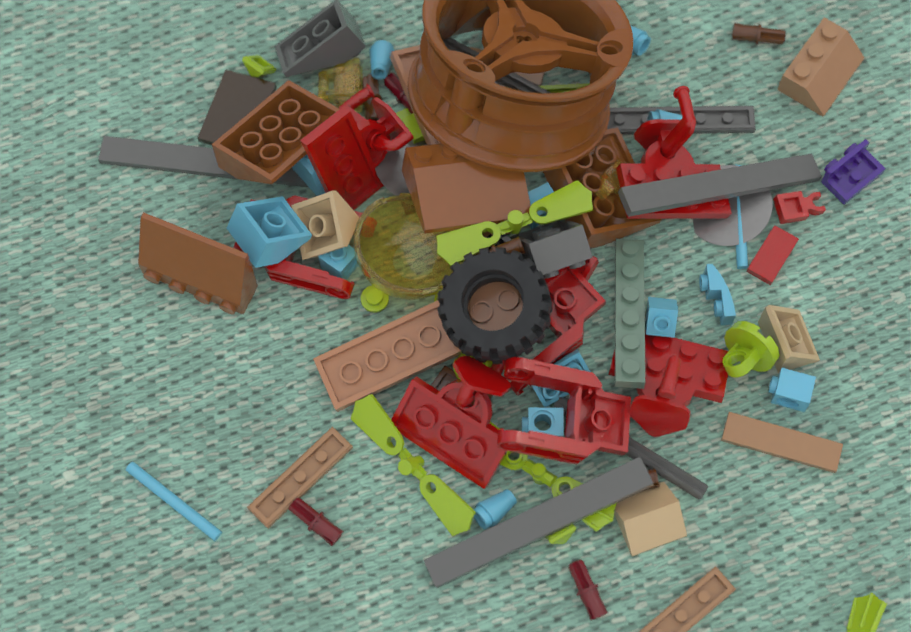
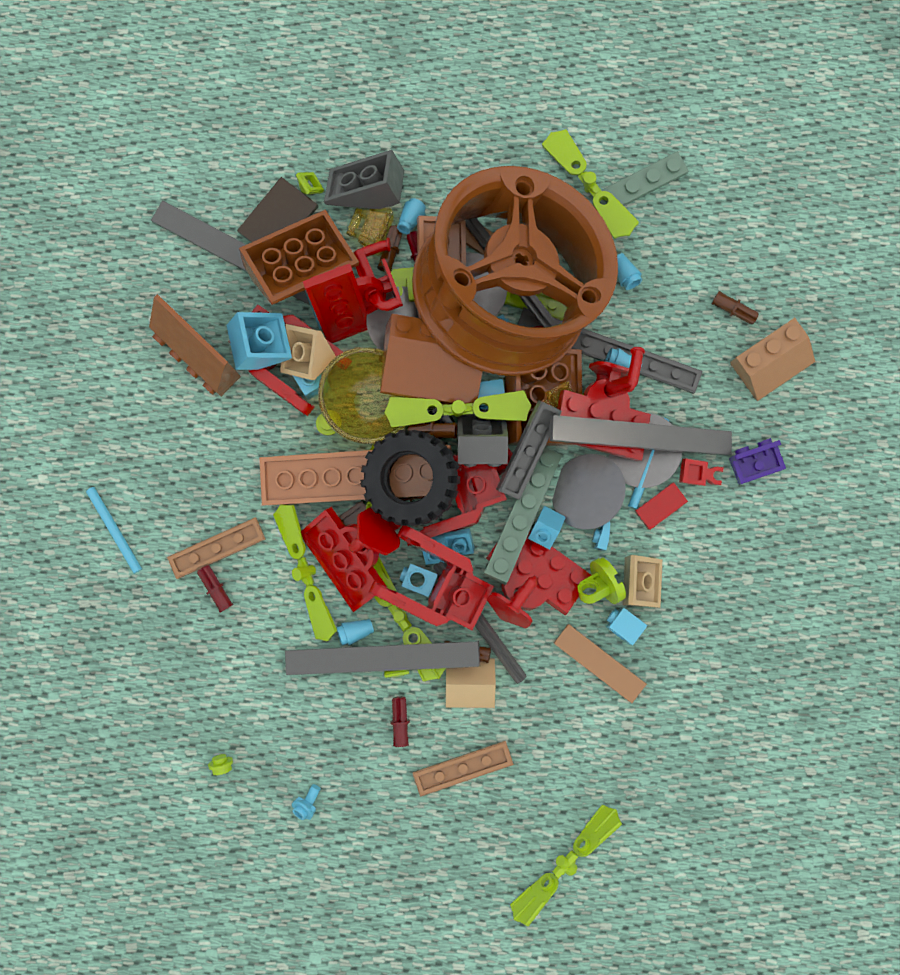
camera: 20 degrees right, 15 degrees up
none -> dark grey tile [496,400,562,500]
none -> flat silver sticker [552,454,626,529]

